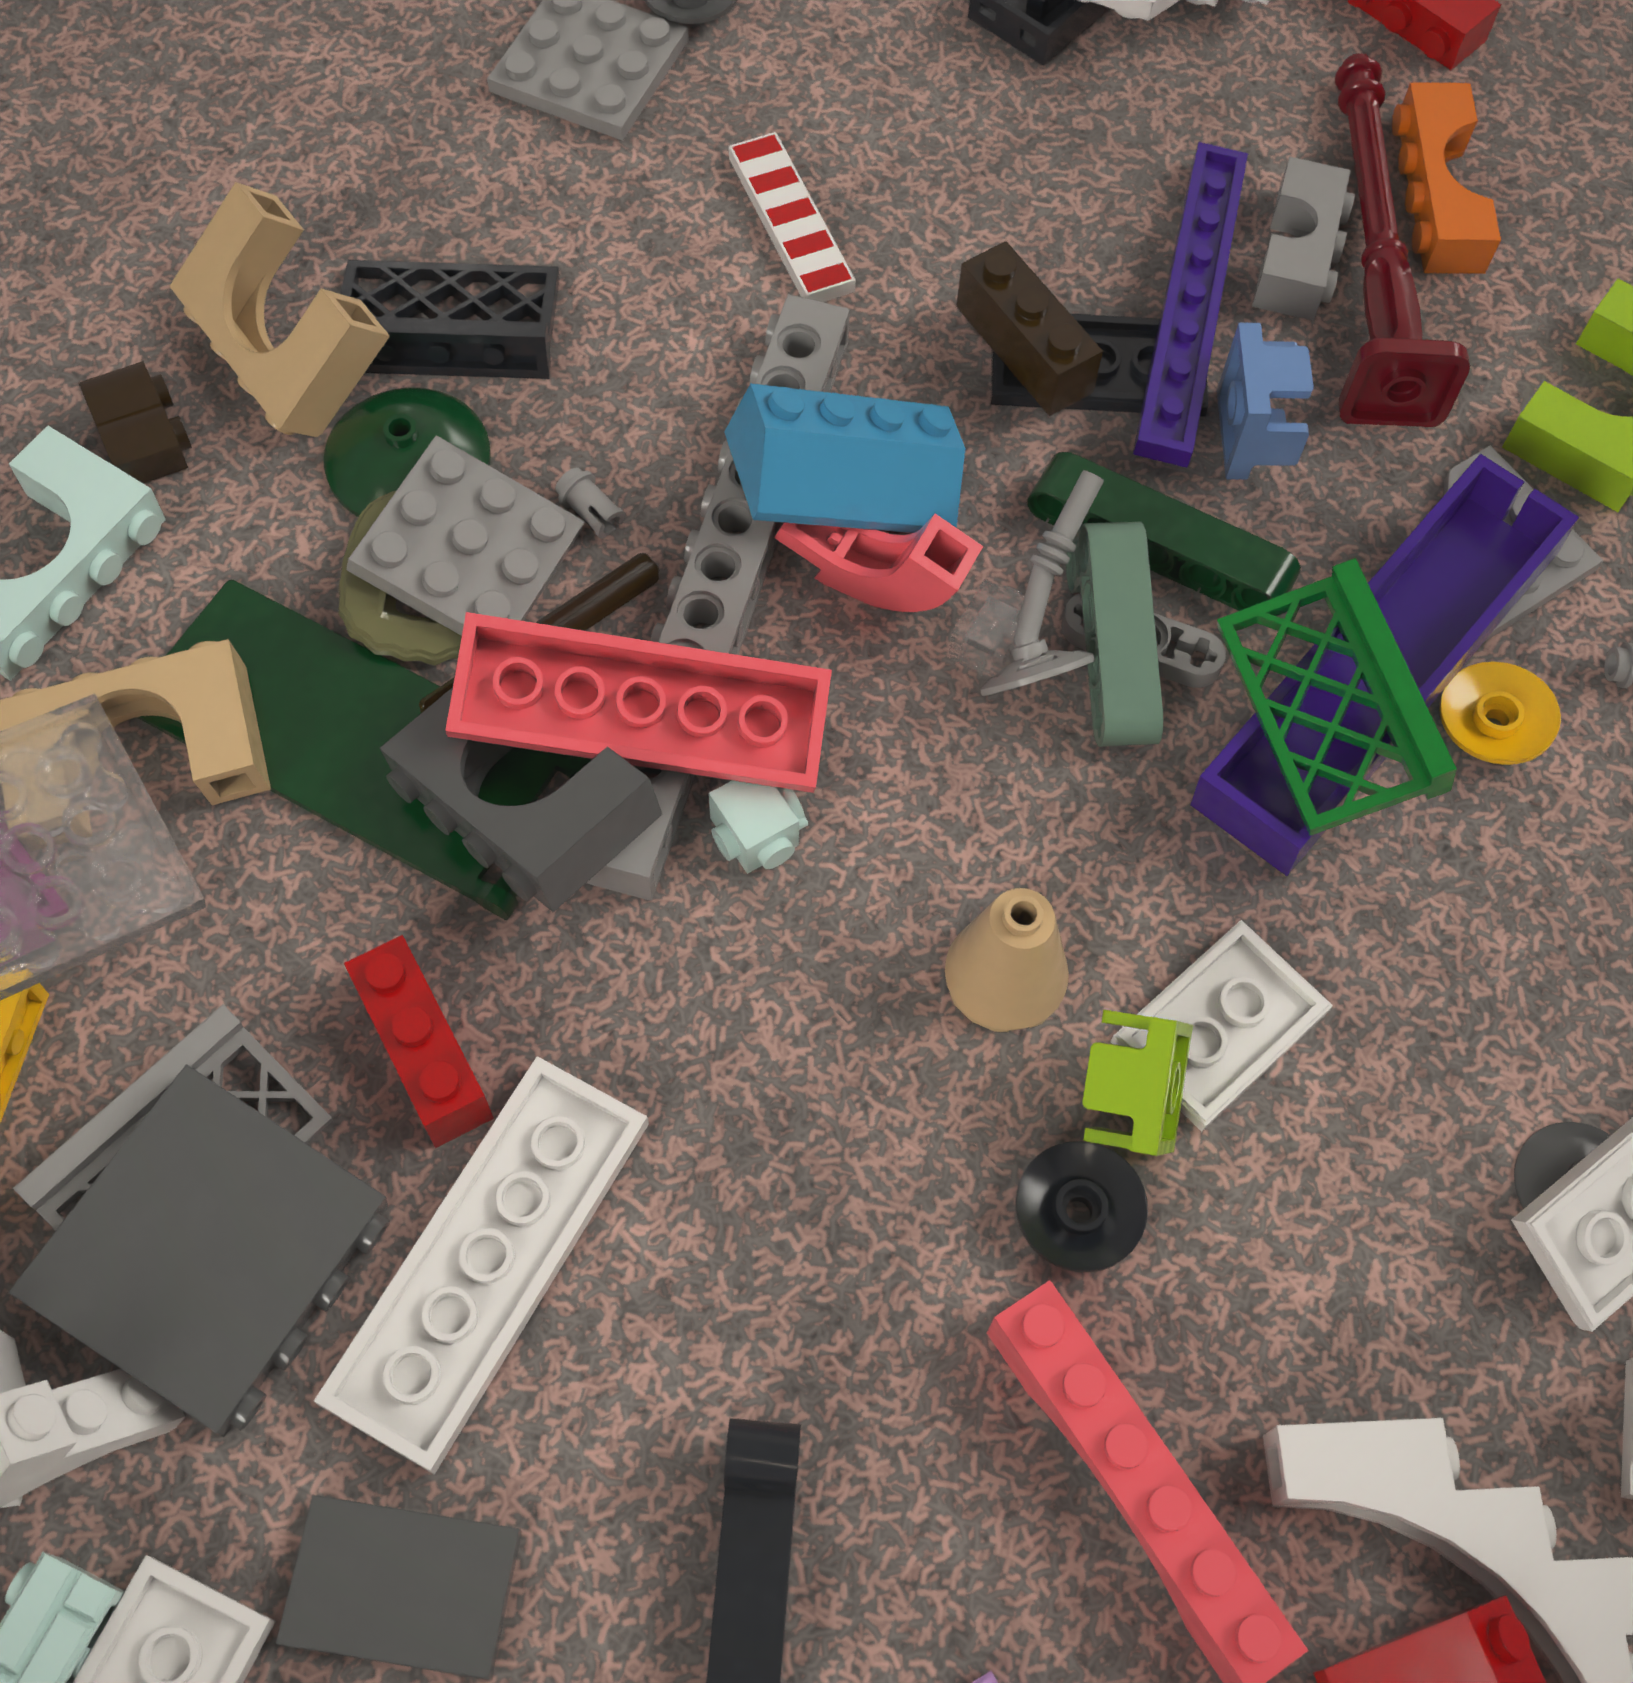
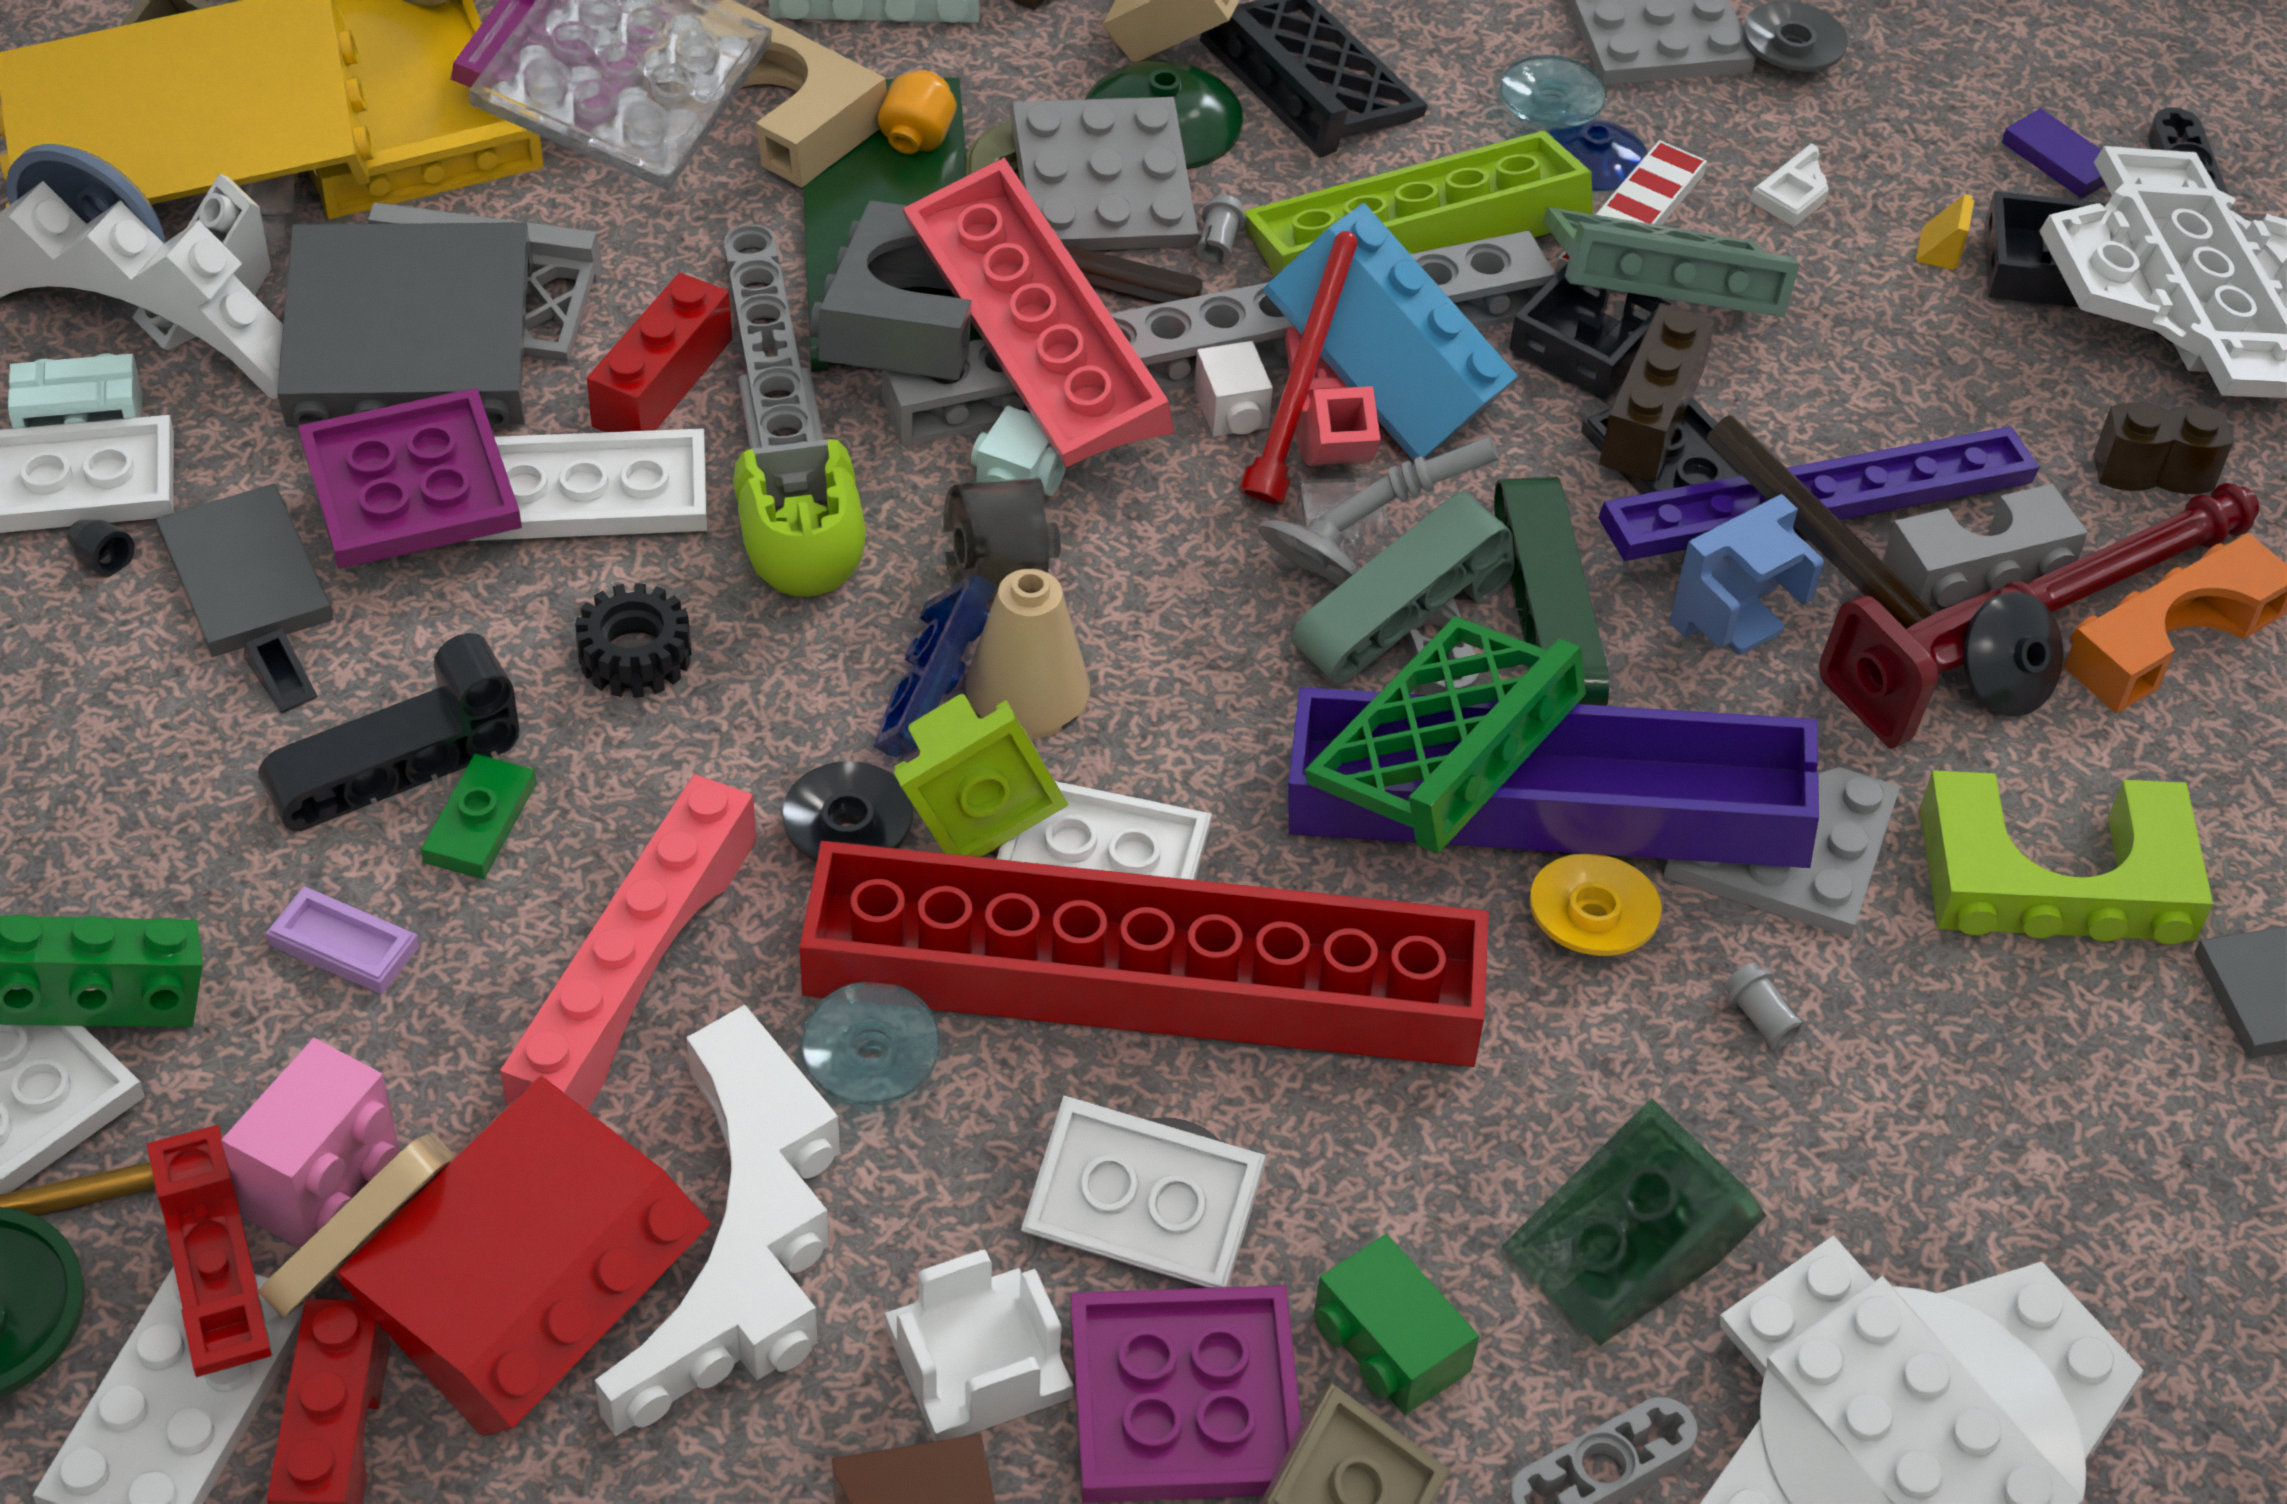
camera: 55 degrees right, 15 degrees down
none -> black piece [243,628,318,713]
none -> magenta plate [298,388,522,569]
none -> green plate [421,754,537,879]
none -> black tyre [575,583,692,698]
none -> piece [724,224,866,597]
none -> red brick [799,841,1489,1067]
none -> clear light blue dish [802,981,940,1106]
none -> clear blue wing [873,574,995,758]
none -> light orange head [877,70,957,154]
none -> clear smoke brick [943,477,1061,605]
none -> white brick [1194,341,1273,437]
none -> red piece [1238,231,1358,505]
none -> lime arch [1244,130,1593,277]
none -> clear light blue dish [1500,55,1607,128]
none -> black piece [1509,263,1671,399]
none -> sand green fence [1543,207,1800,318]
none -> clear blue dish [1548,118,1647,191]
none -> dark brown axle [1707,415,1935,629]
none -> white tile [1750,143,1829,227]
none -> yellow slope [1916,194,1974,270]
none -> black dish [1963,592,2063,716]
none -> dark brown brick [2093,402,2233,494]

